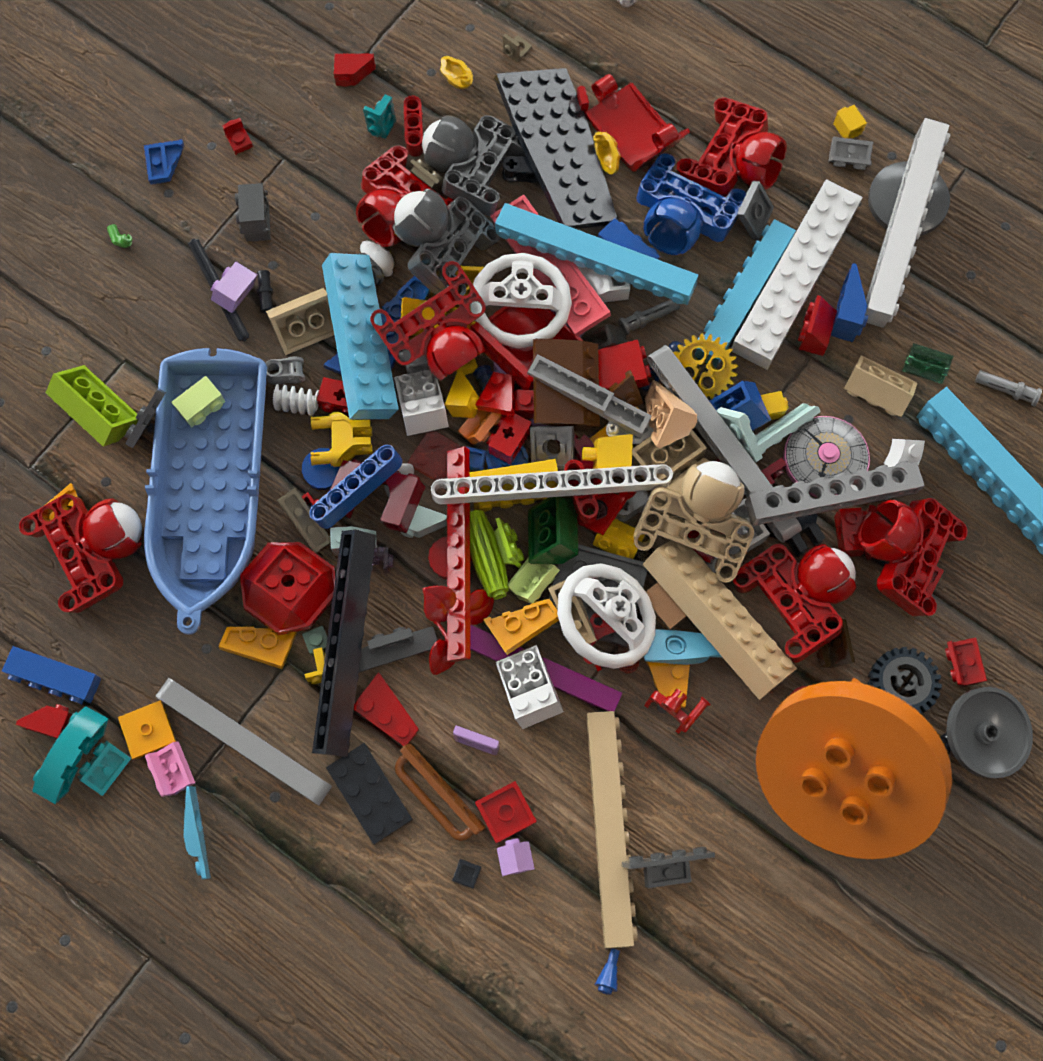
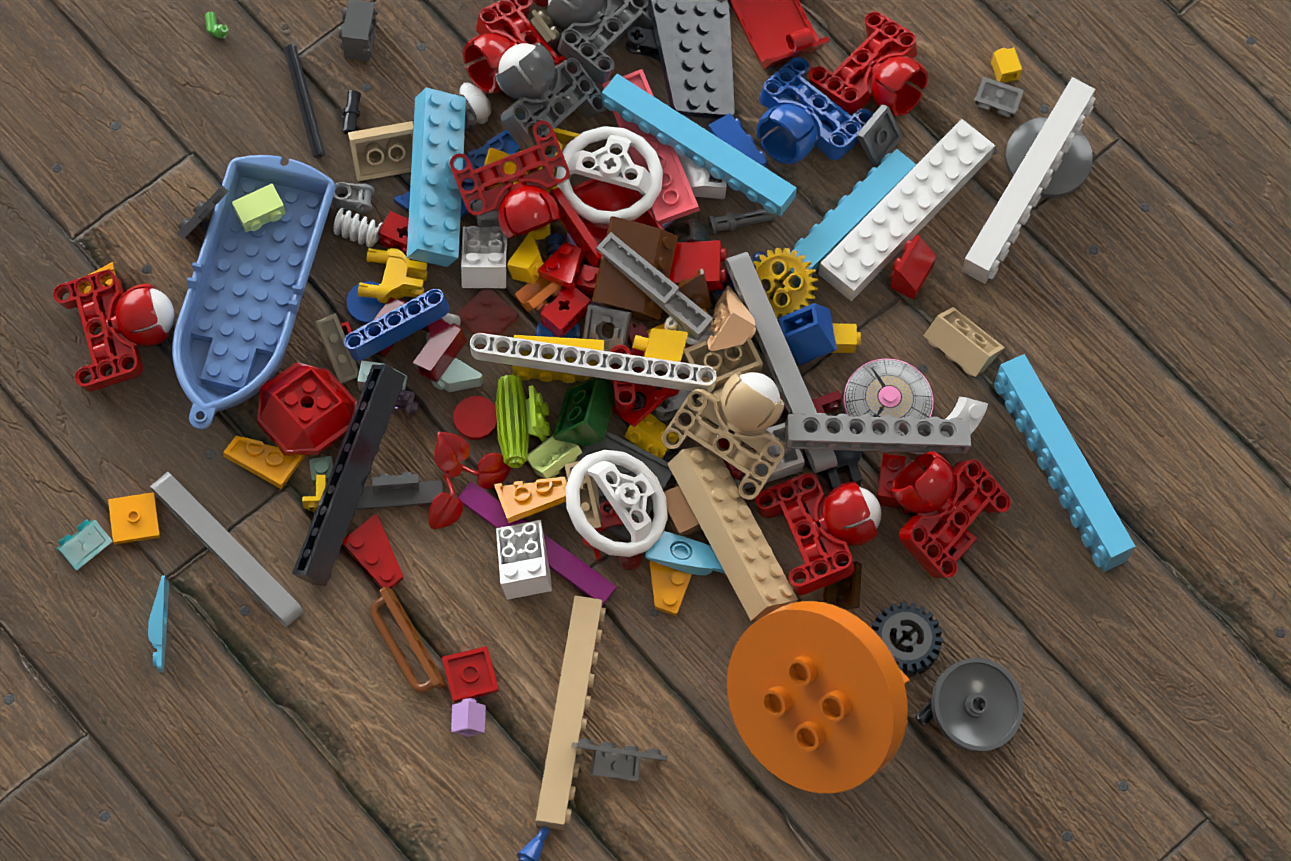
camera: 10 degrees right, 5 degrees down
blue brick [2,646,101,705] -> none
red slope [15,704,73,739] -> none
teal brick [32,706,108,804] -> none
lime slope [46,365,139,447] -> none
bright pink bracket [145,742,195,797] -> none
lavender brick [211,262,257,313] -> none
black piece [326,743,413,845] -> none
plate [447,447,471,662] -> none
black tile [452,859,482,889] -> none
lavender tile [453,726,499,755] -> none
blue tile [466,447,487,471] -> none
yellow arm [593,132,621,174] -> none
red piece [644,688,711,734] -> none
light aqua bracket [716,403,821,462] -> none
blue slope [831,263,869,342] -> none
clear green hinge [902,343,953,384] -> none
red bracket [945,637,988,687] -> none
light grey pin [975,370,1042,407] -> none

